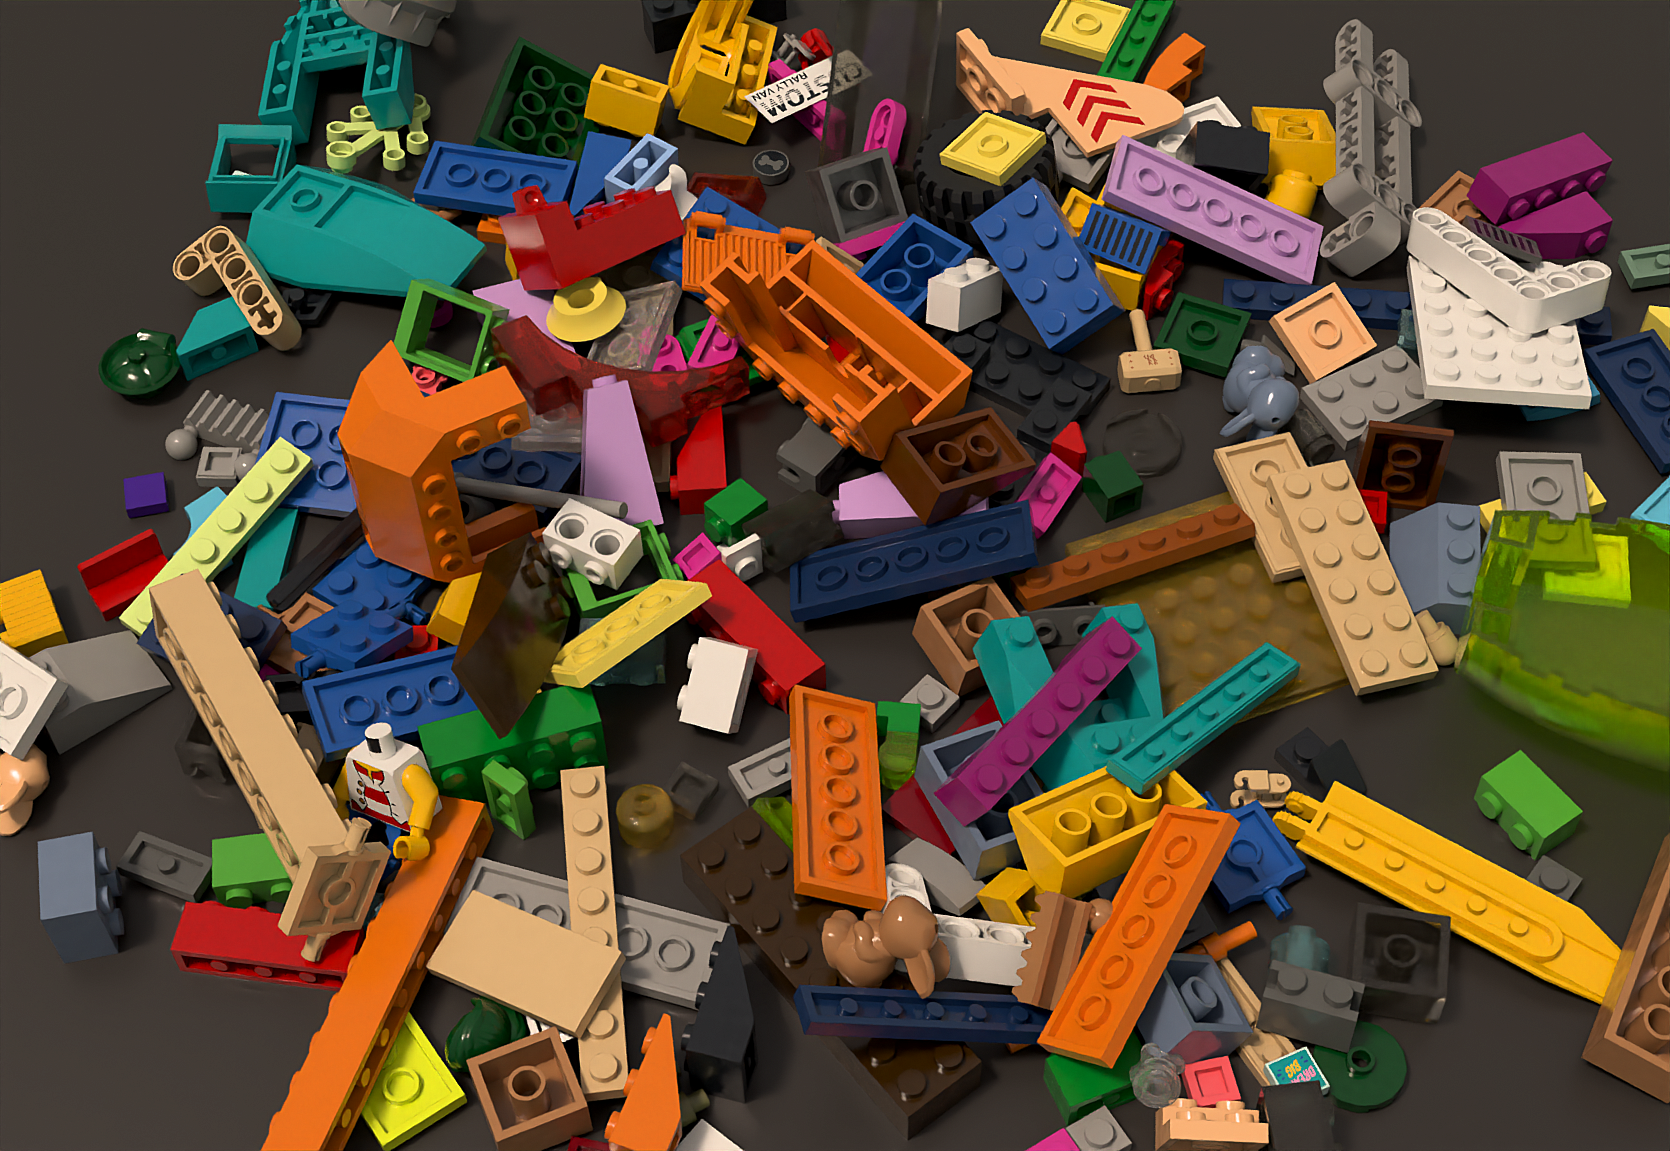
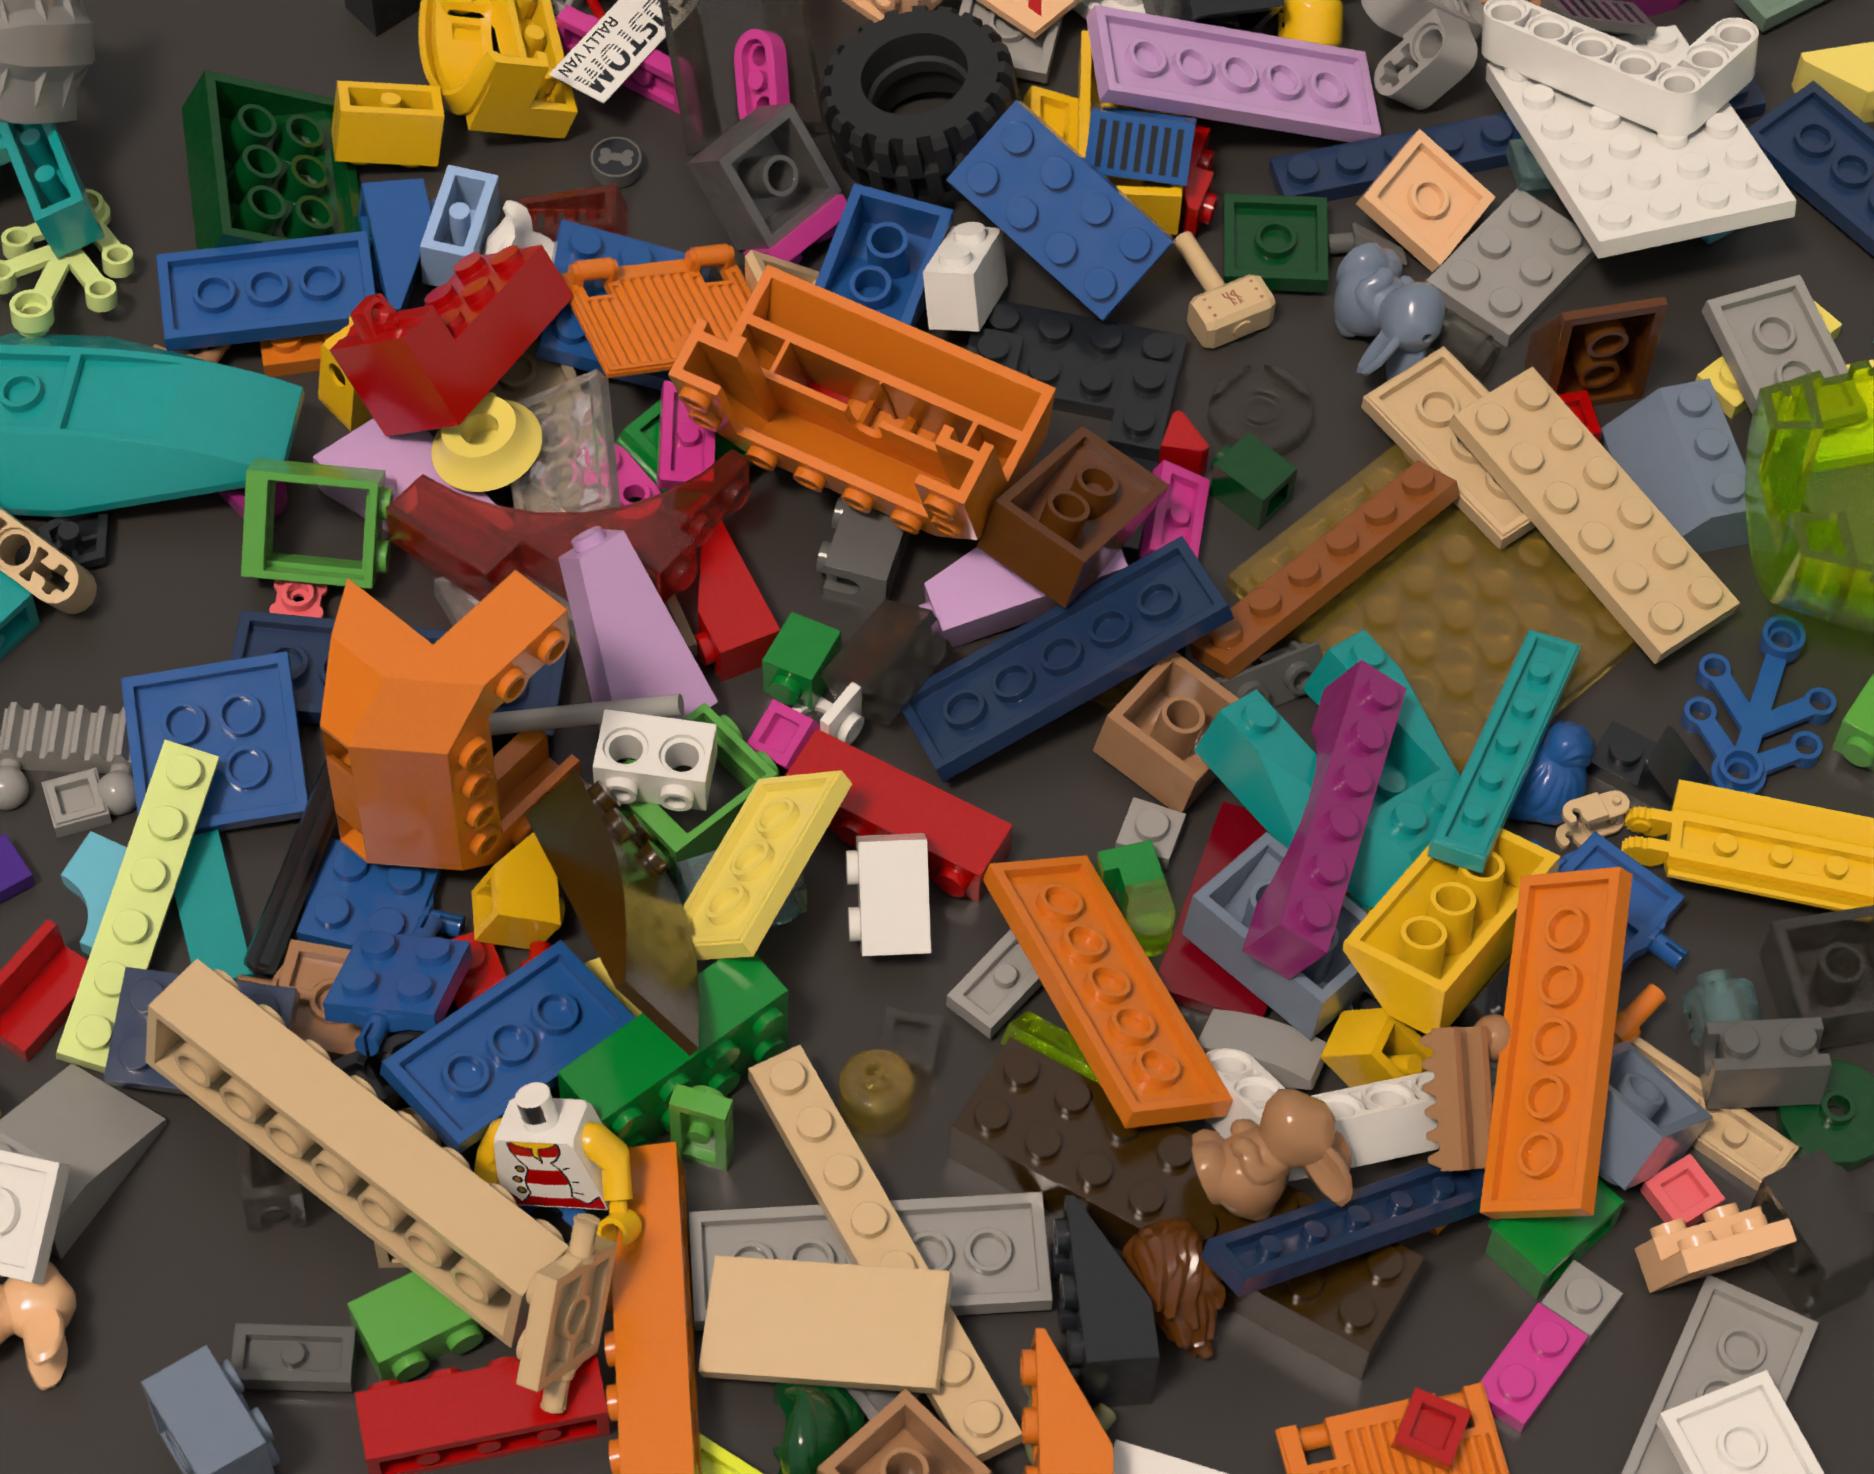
camera: 25 degrees left, 5 degrees up
light yellow tile [940,112,1046,186] -> none
clear brick [1129,1043,1185,1108] -> none
tile [1263,1047,1330,1111] -> none
tan cylinder [1415,610,1461,666] -> none
none -> reddish brown hair [1122,1216,1226,1359]
none -> blue hair [1508,720,1595,826]
none -> blue plant [1681,615,1837,795]

